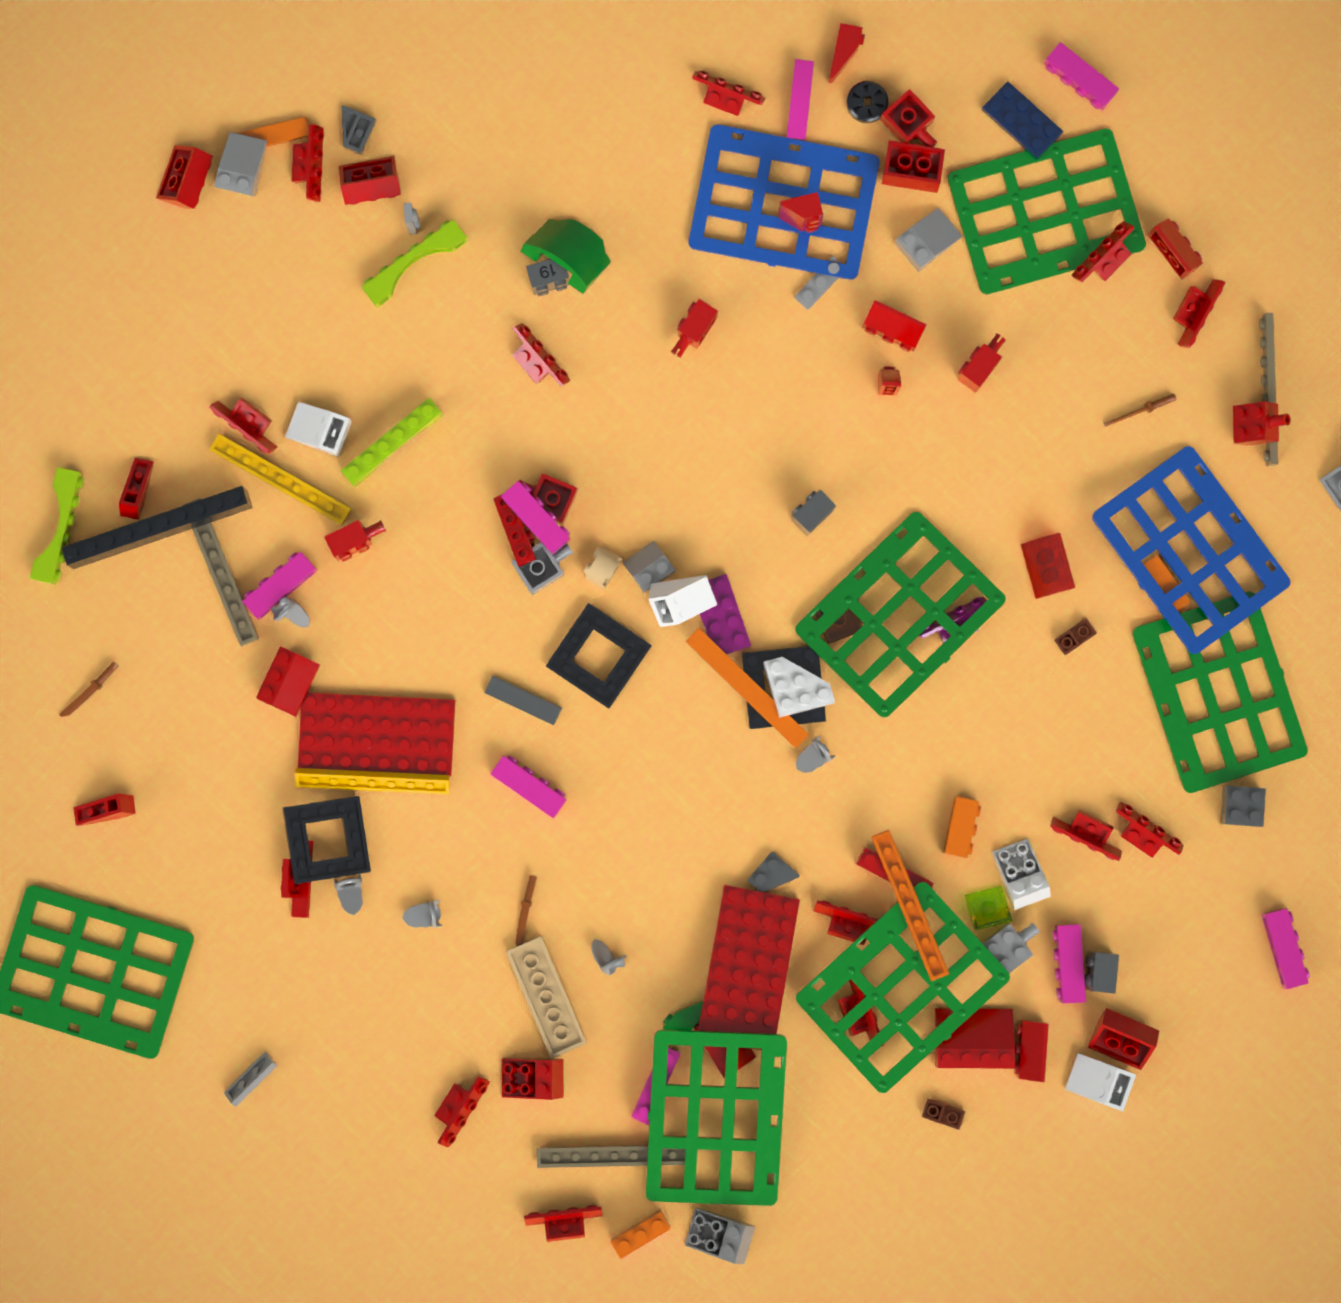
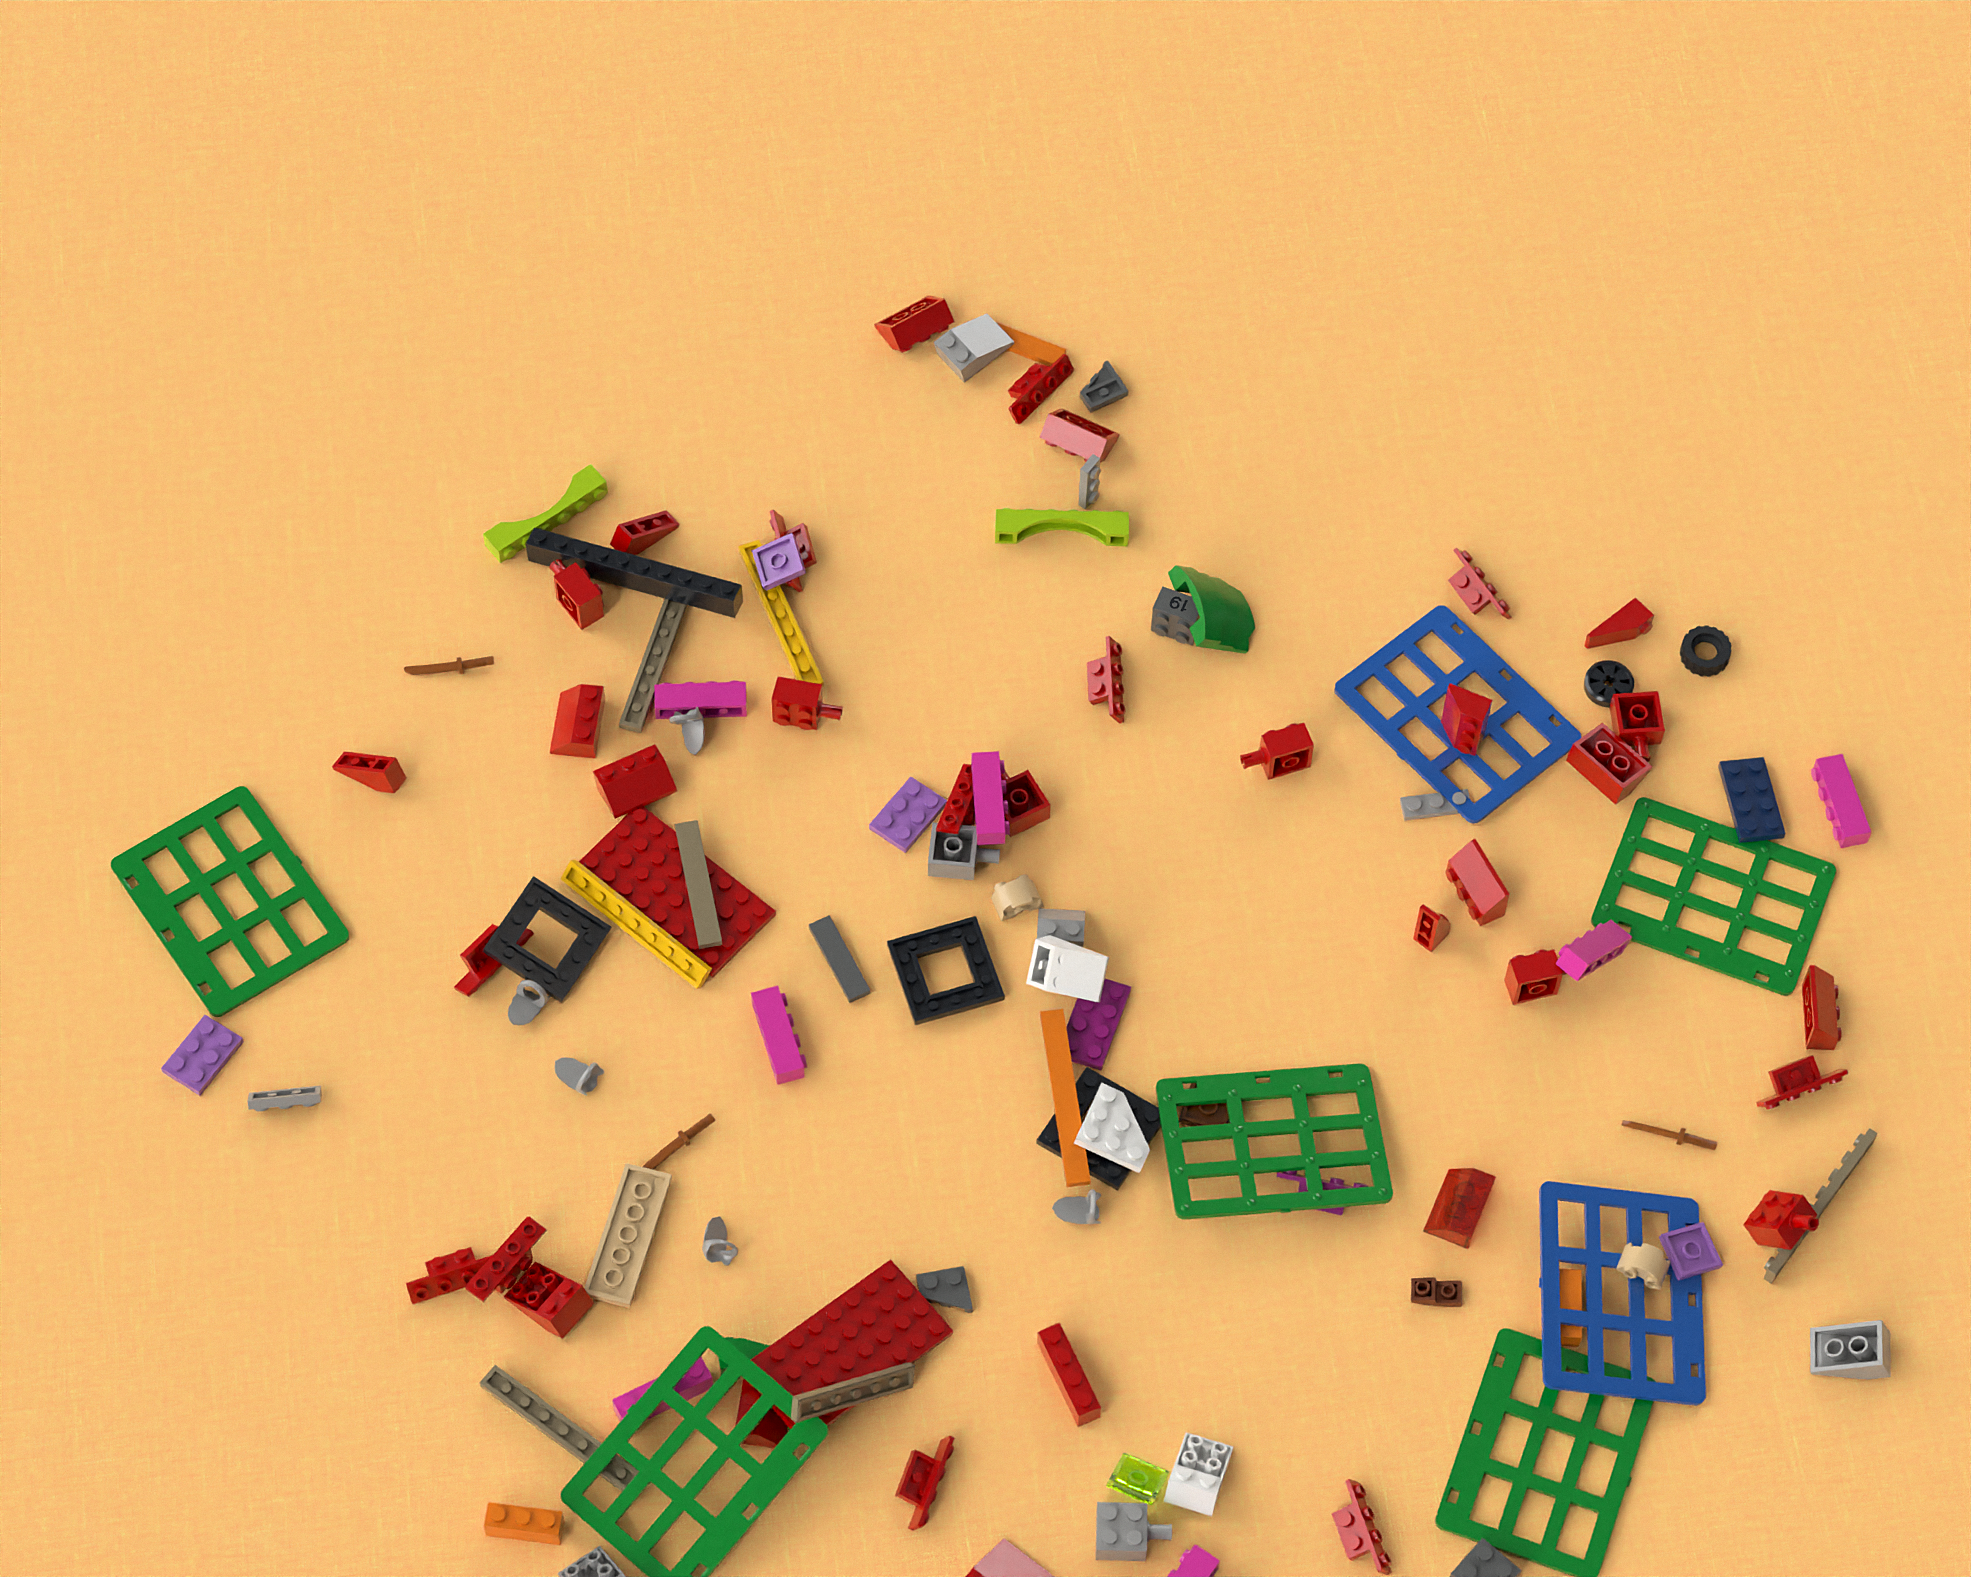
camera: 40 degrees right, 25 degrees down
white slope [285,402,352,457] -> none
lime arch [340,398,443,488] -> none
red bracket [524,1205,603,1242] -> none
dark pink slope [787,59,814,140] -> none
dark grey brick [791,489,836,536] -> none
green door [796,882,1010,1093] -> none
red bracket [813,900,880,945] -> none
orange tile [871,829,949,981] -> none
light grey slope [894,208,963,273] -> none
orange brick [943,796,981,858] -> none
red bracket [1050,810,1122,861] -> none
red bracket [1071,221,1134,282] -> none
none -> medium lavender plate [161,1015,244,1096]
none -> red bracket [465,1216,547,1303]
none -> red brick [549,559,605,630]
none -> red slope [550,684,605,759]
none -> dark tan tile [675,820,722,949]
none -> medium lavender plate [752,533,806,591]
none -> dark tan tile [791,1362,915,1423]
none -> medium lavender plate [869,776,947,853]
none -> dark pink brick [1556,920,1632,981]
none -> tan cylinder [1616,1243,1670,1290]
none -> medium lavender tile [1659,1222,1723,1281]
none -> black tyre [1680,625,1732,677]

